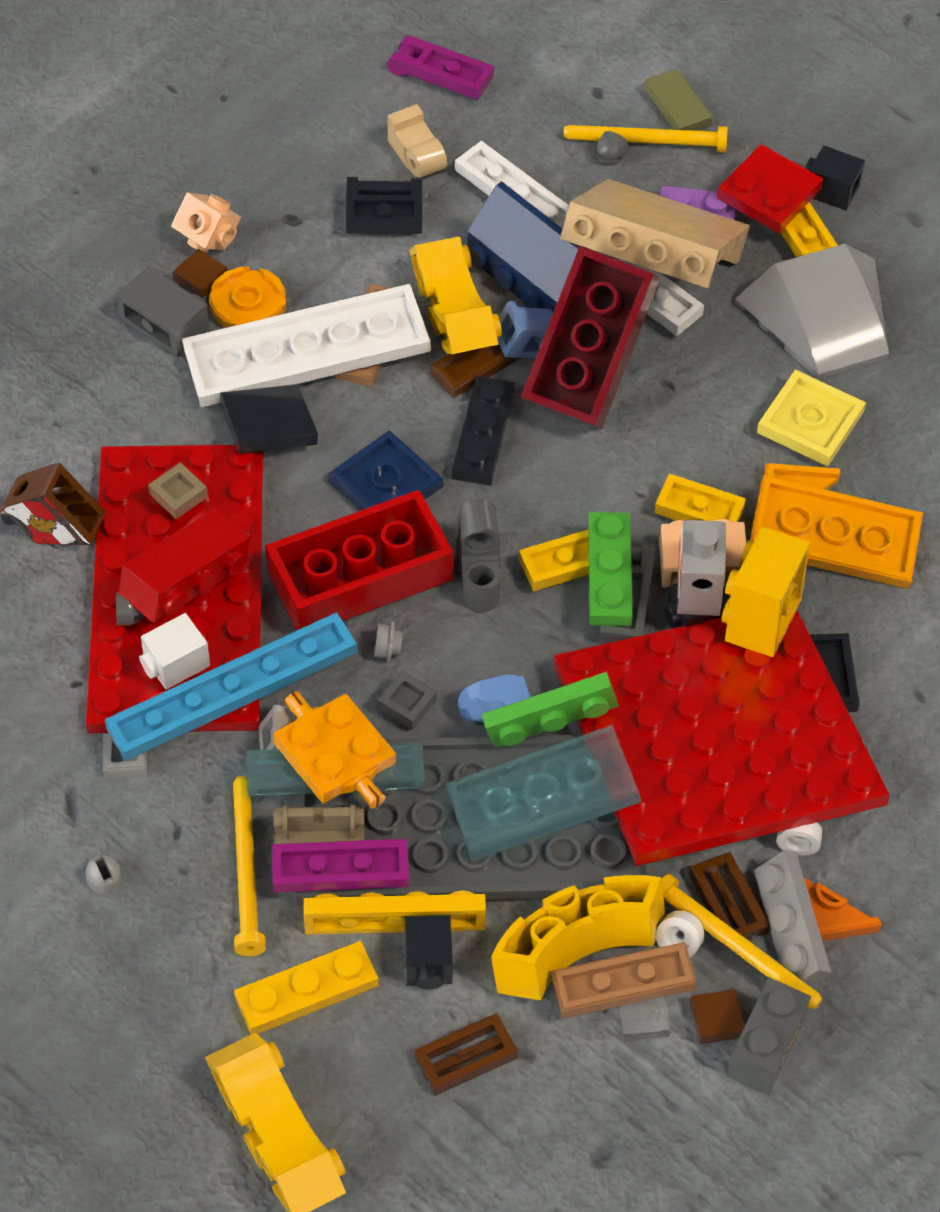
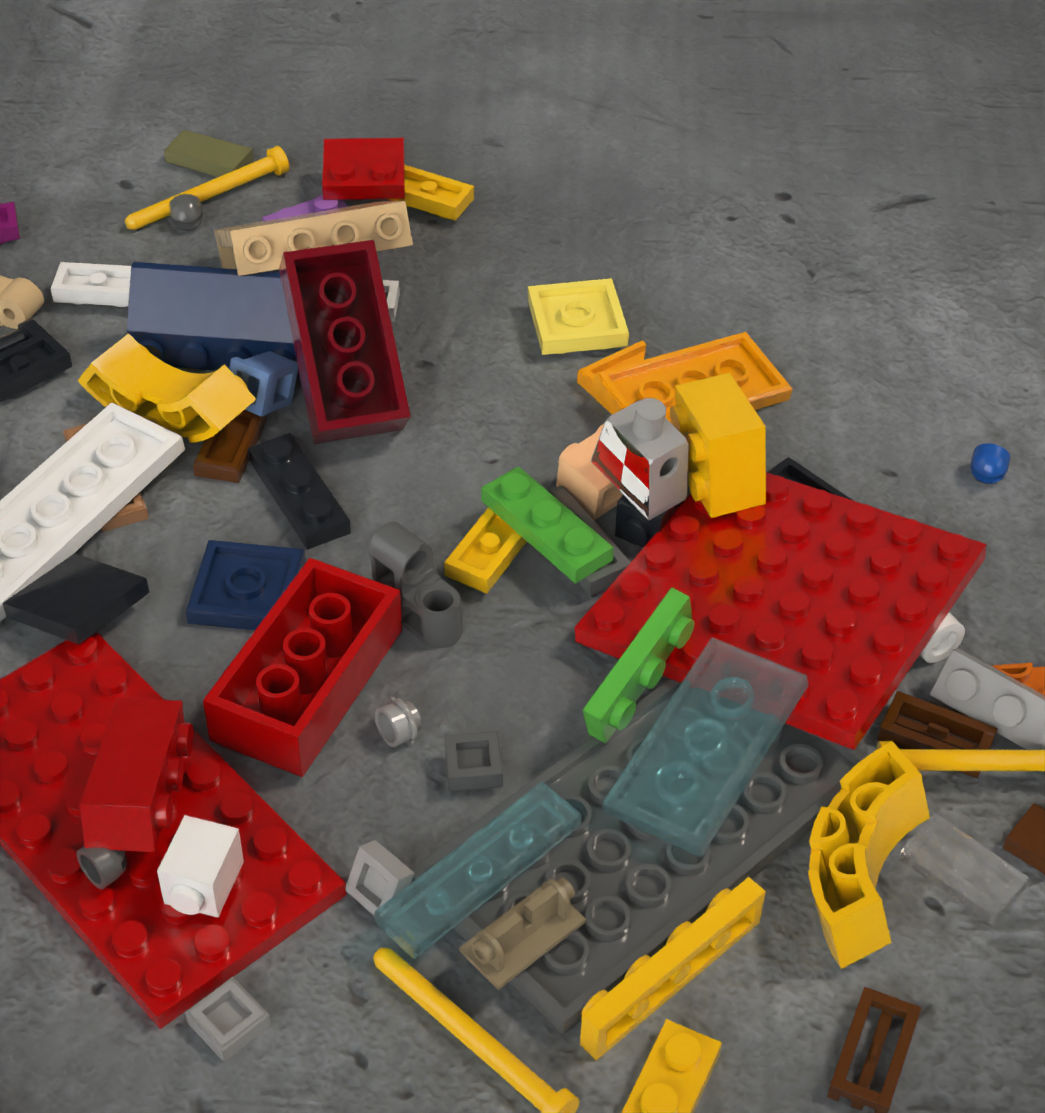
camera: 40 degrees left, 10 degrees down
dark azure plate [105,612,357,761] -> none
dark tan plate [148,462,208,519] -> none
magenta plate [272,839,409,893] -> none
light orange plate [273,691,397,809] -> none
black brick [405,915,453,989] -> none
medium blue rock [458,674,530,725] -> none
medium nougat tile [551,942,697,1019] -> none
yellow plate [654,473,746,522] -> none
white tile [656,911,704,958] -> none
light grey wedge [734,244,889,379] -> none
black brick [805,145,865,211] -> none

